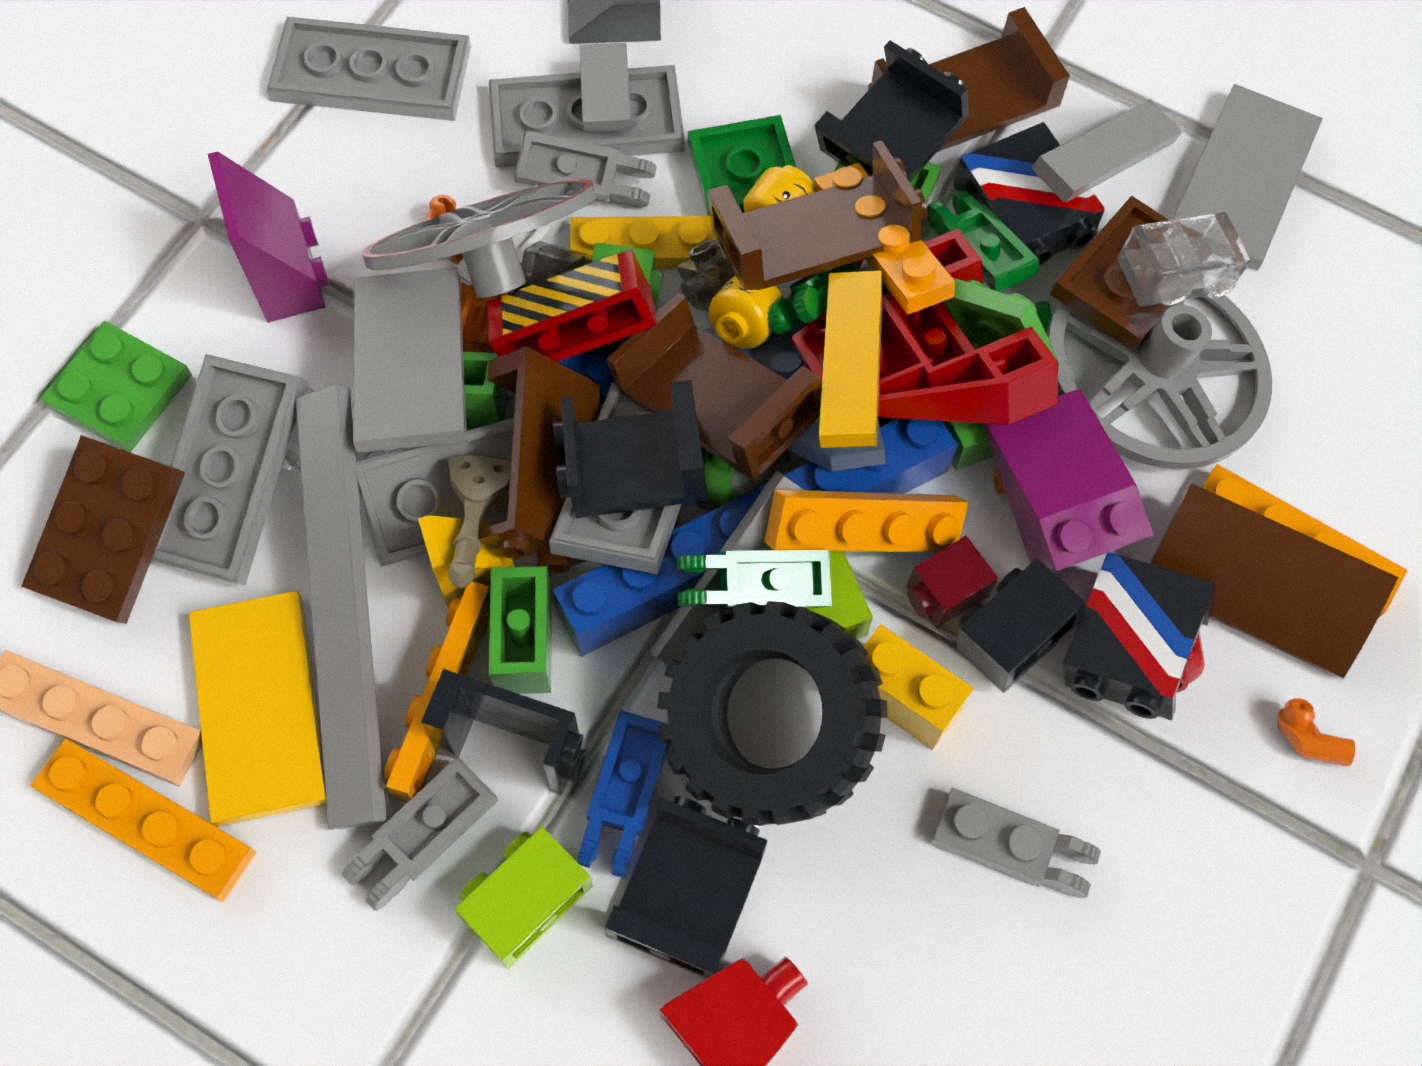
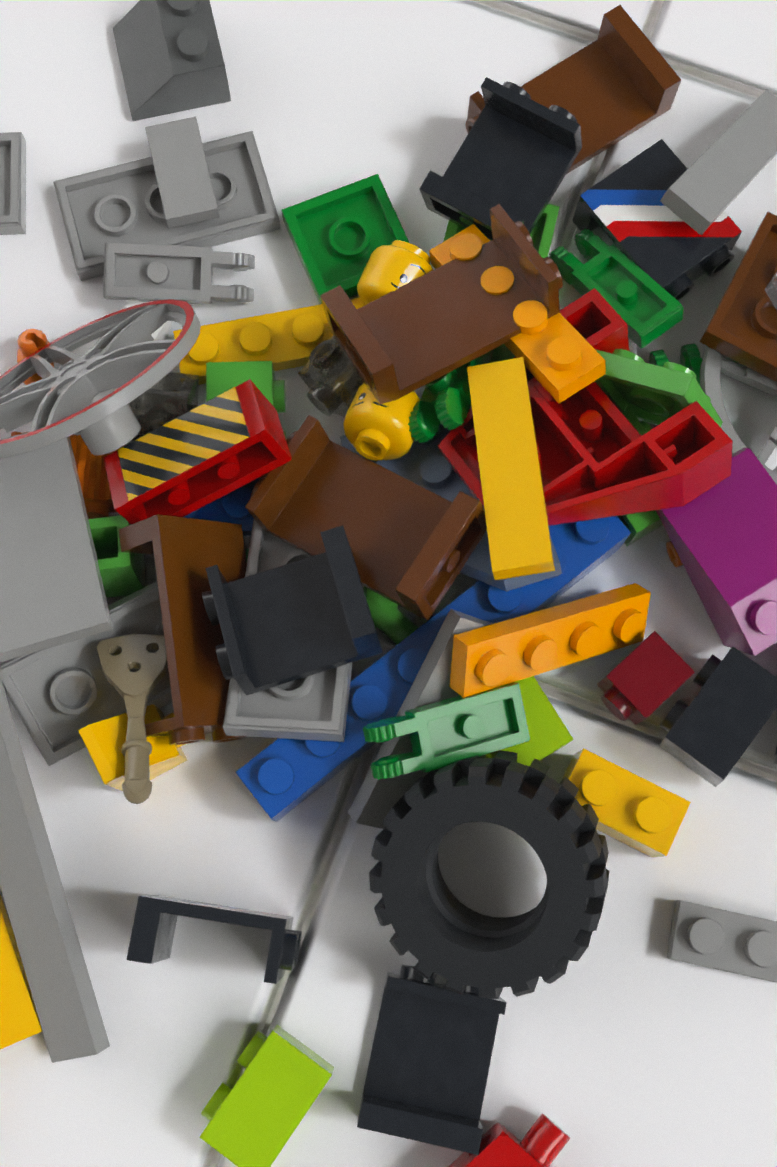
camera: 10 degrees left, 10 degrees up
light grey hinge [342,757,498,911] -> none
light orange plate [384,581,490,803] -> none
bright green brick [489,566,552,694] -> none
blue hinge [577,710,670,878] -> none

